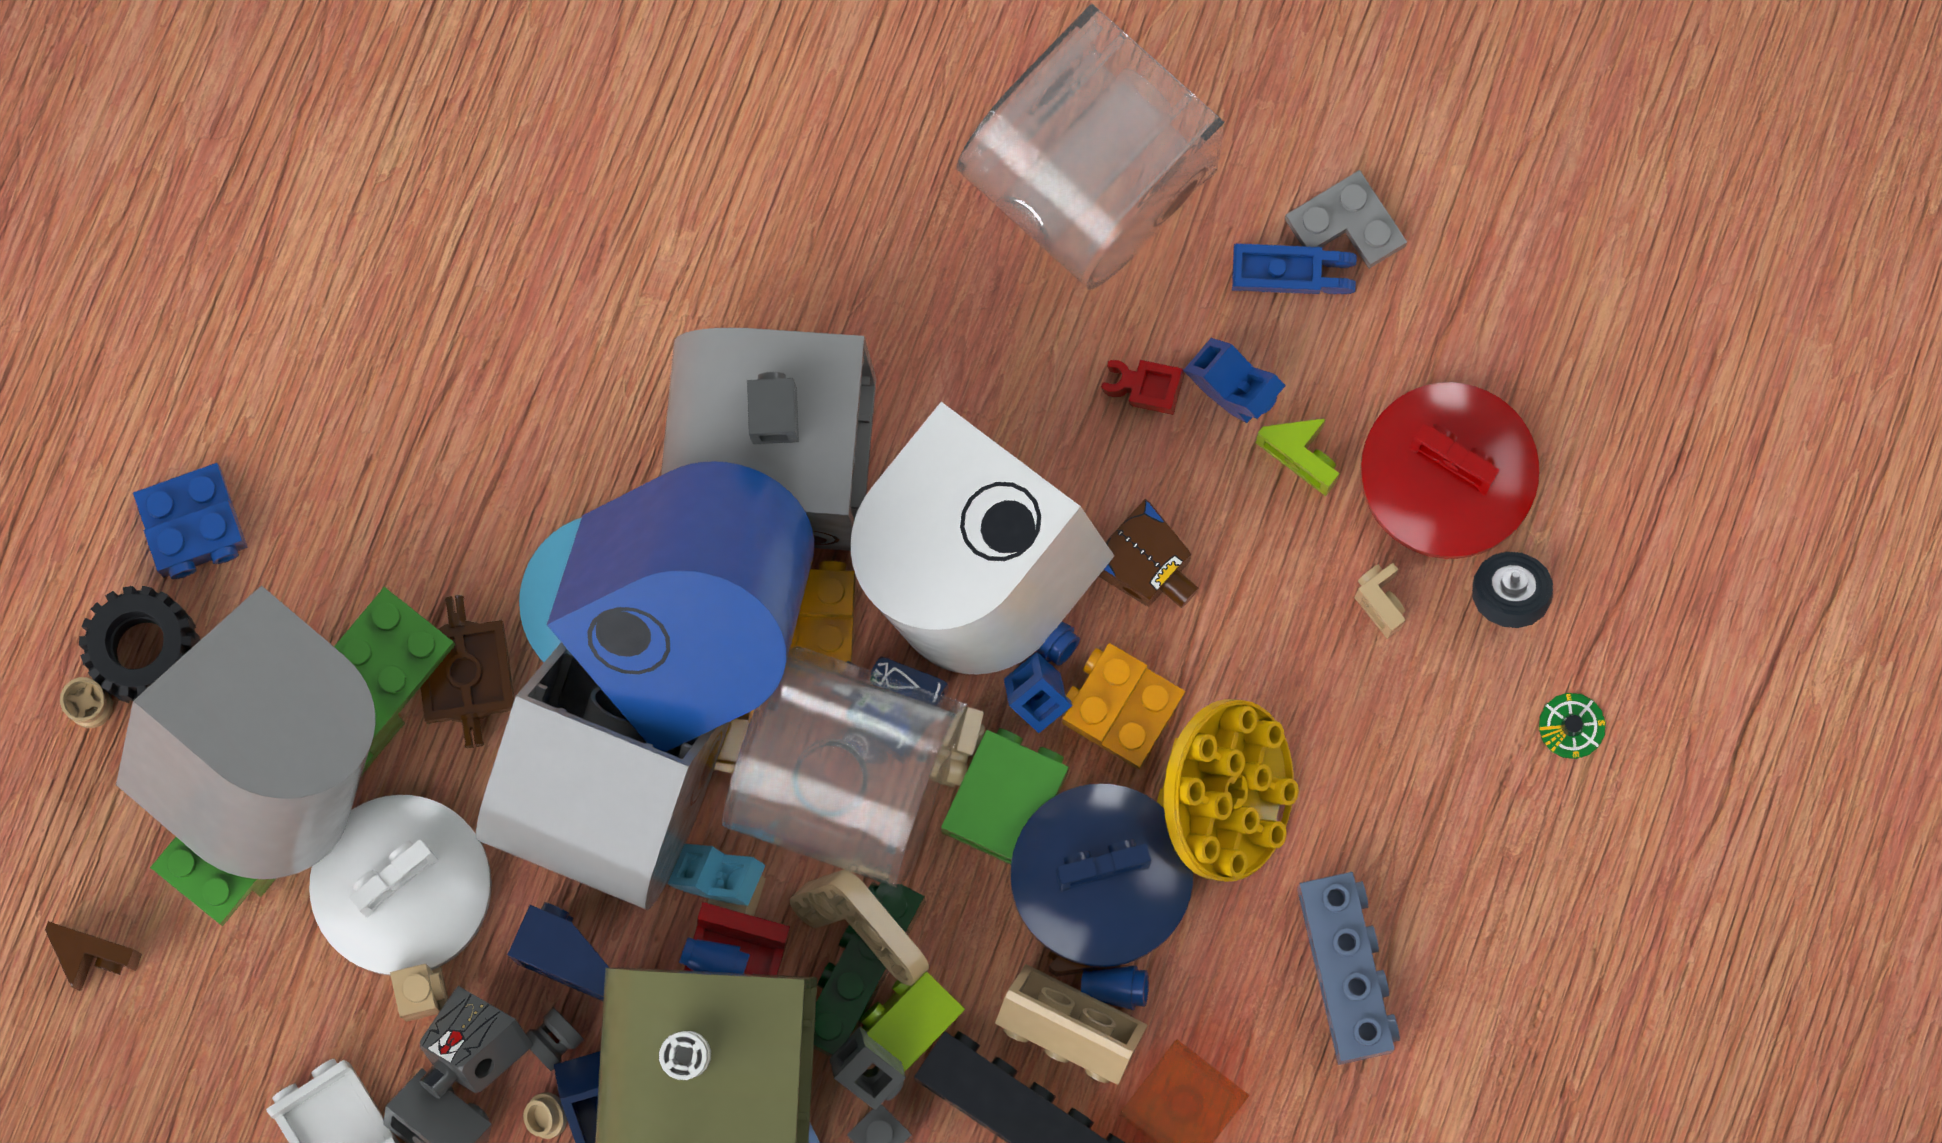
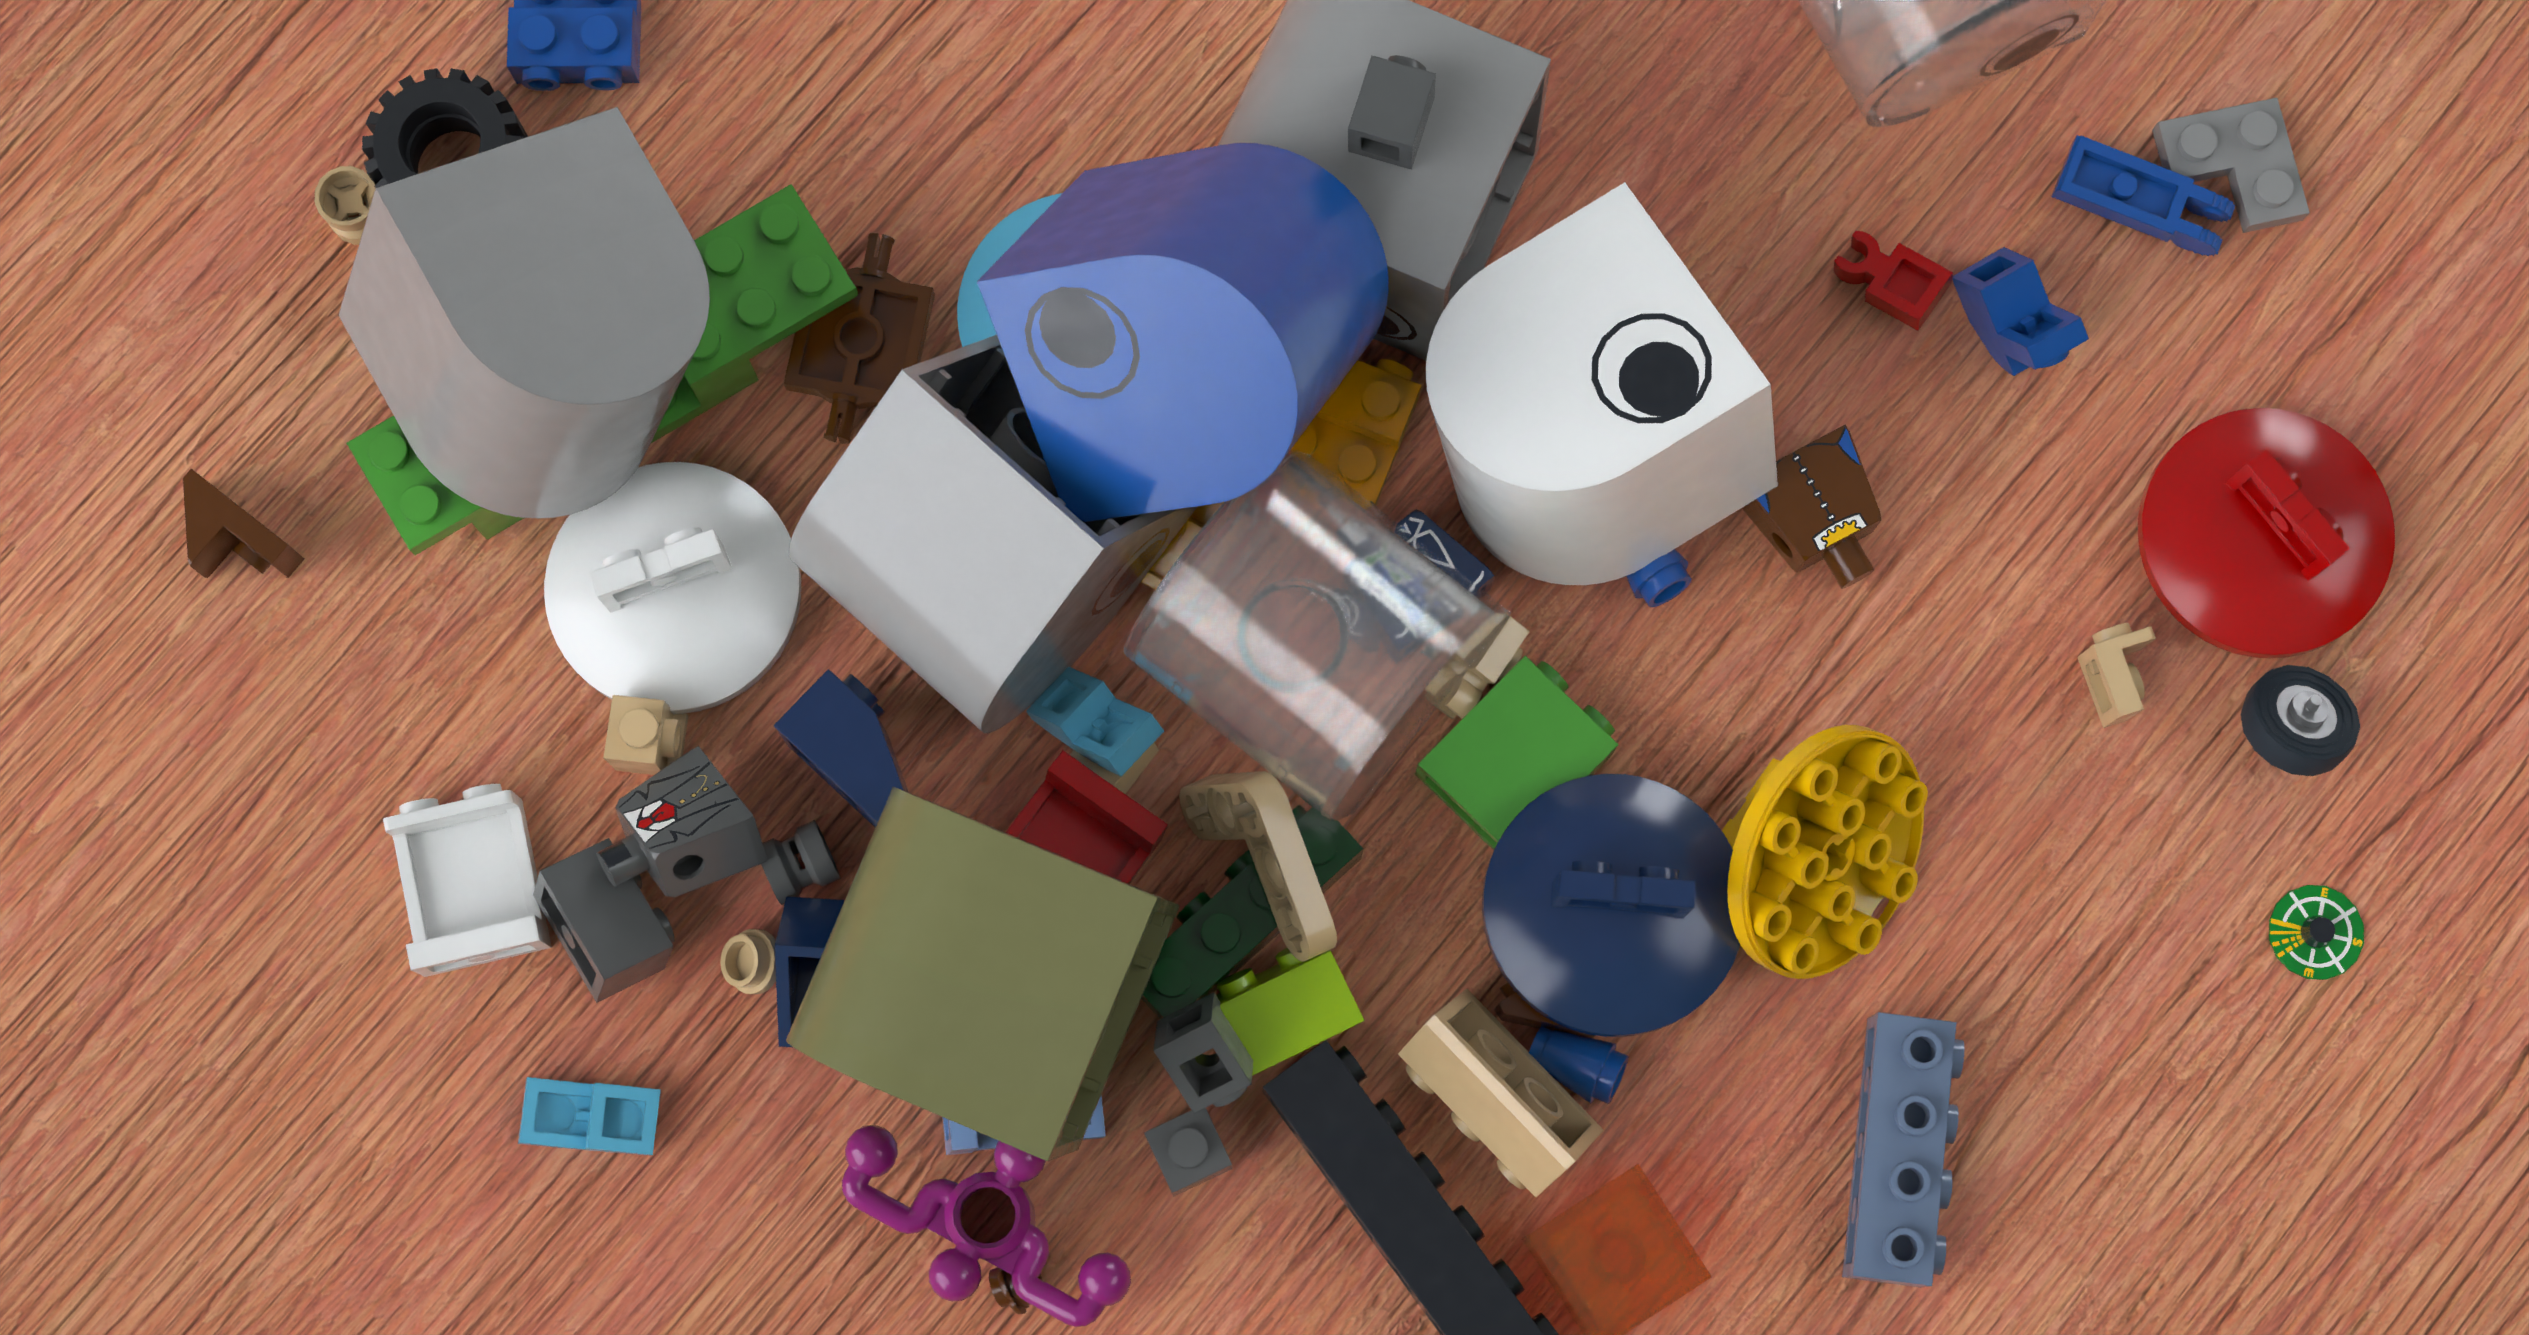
camera: 15 degrees right, 0 degrees up
white wheel [659,1031,711,1080] -> none
blue cone [679,937,750,973] -> none
blue brick [1004,652,1073,733] -> none
light orange plate [1062,643,1186,770] -> none
lime slope [1255,419,1340,496] -> none

